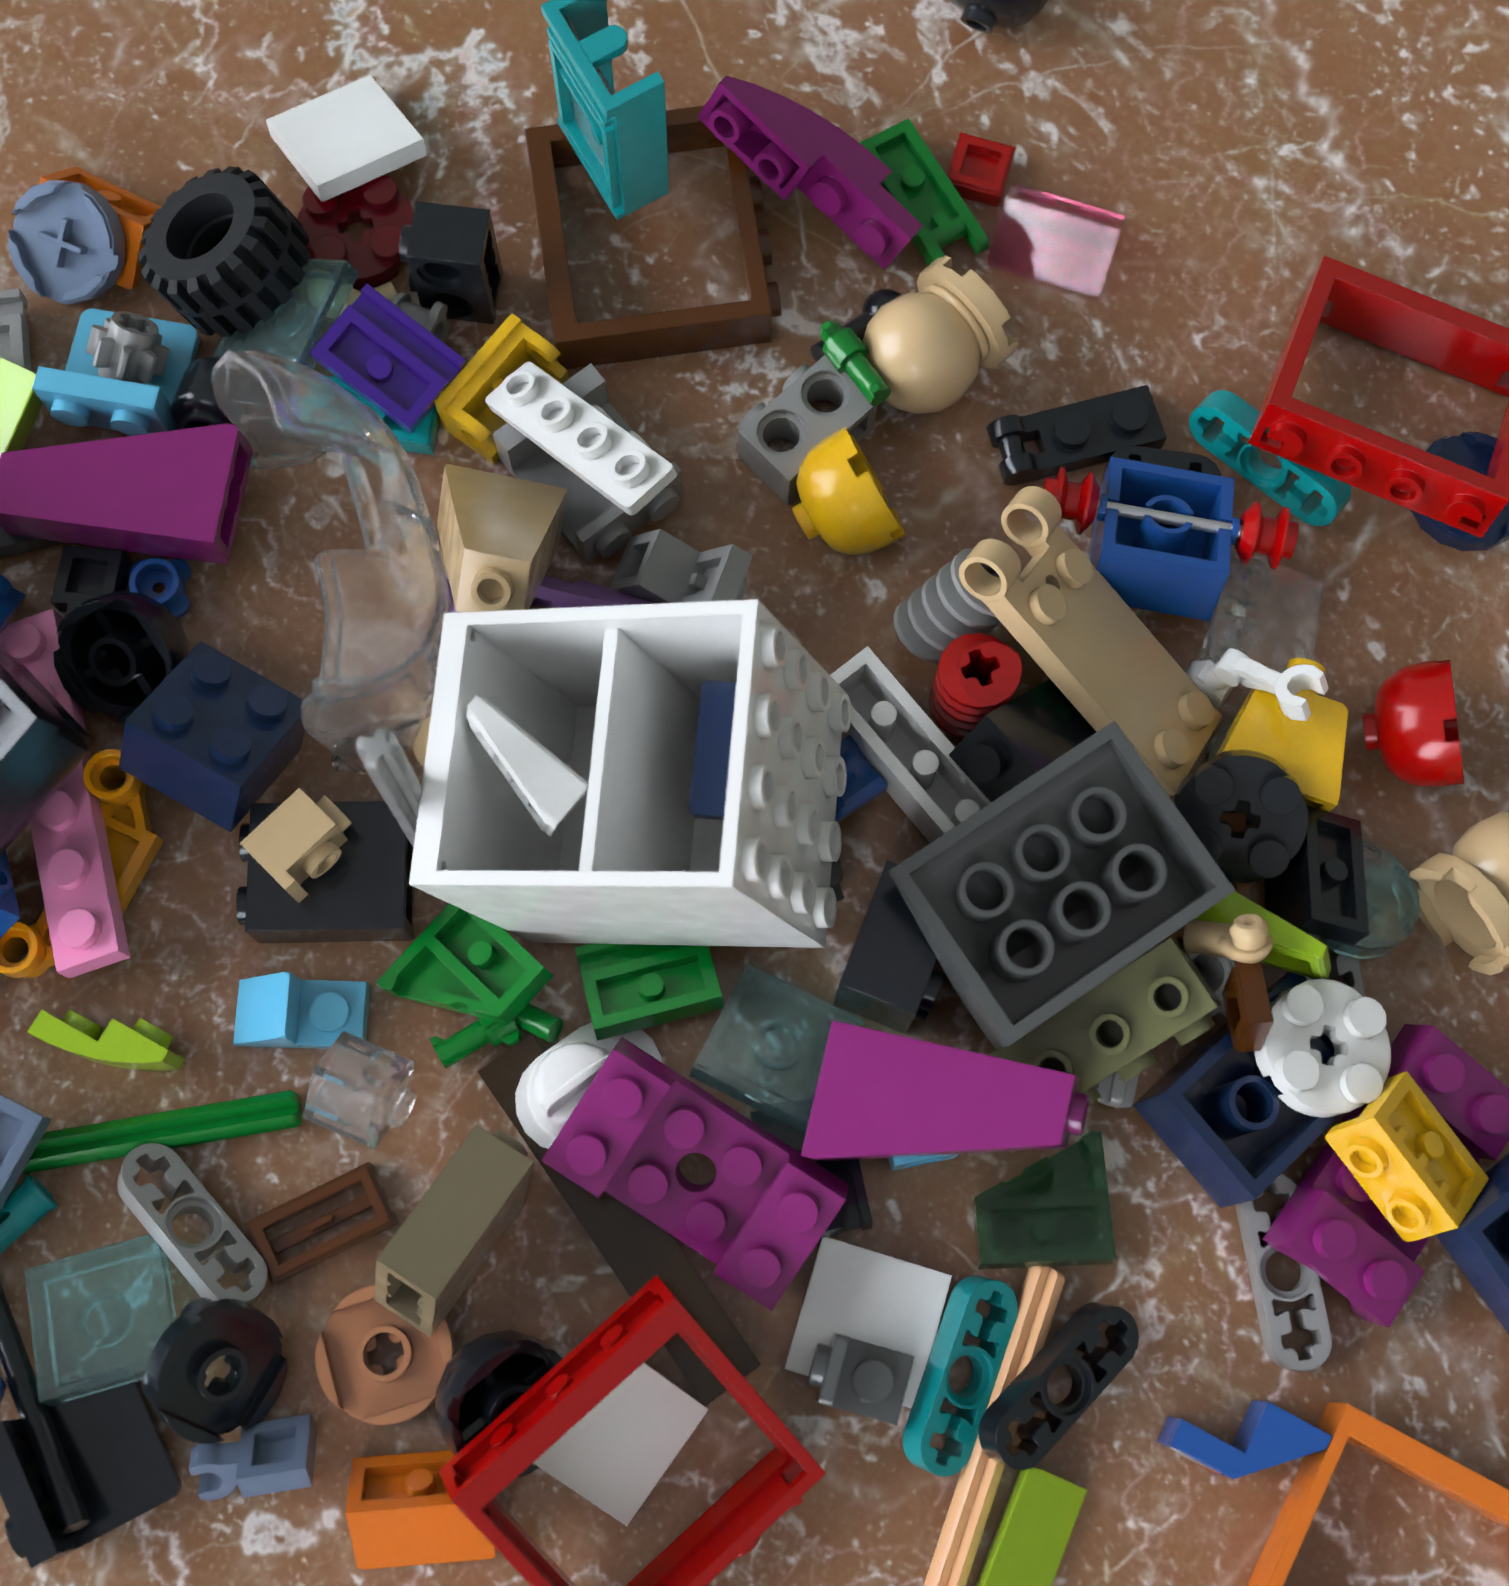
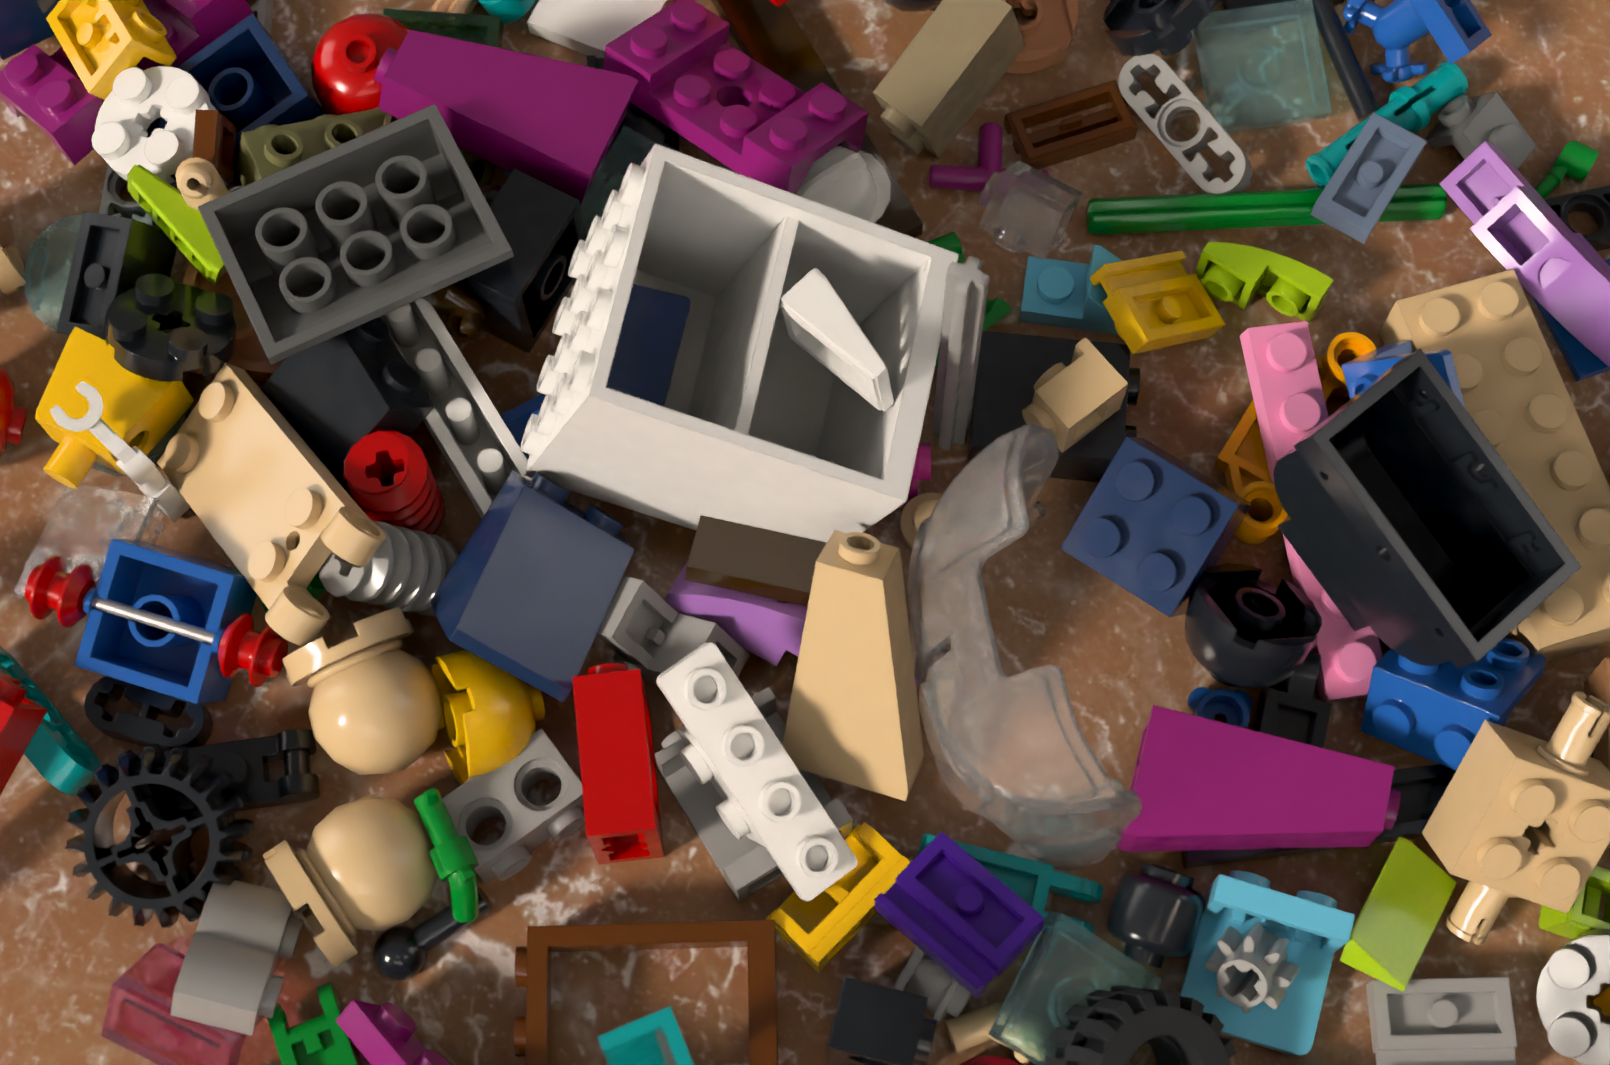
camera: 170 degrees left, 5 degrees down
none -> black gear [65,744,254,928]
none -> light grey brick [170,880,304,1036]
none -> tan tile [282,607,442,775]
none -> red cylinder [311,13,410,115]
none -> dark blue slope [430,470,635,703]
none -> red window [572,663,665,865]
none -> magenta piece [929,122,1050,195]
none -> yellow plate [1089,251,1226,355]

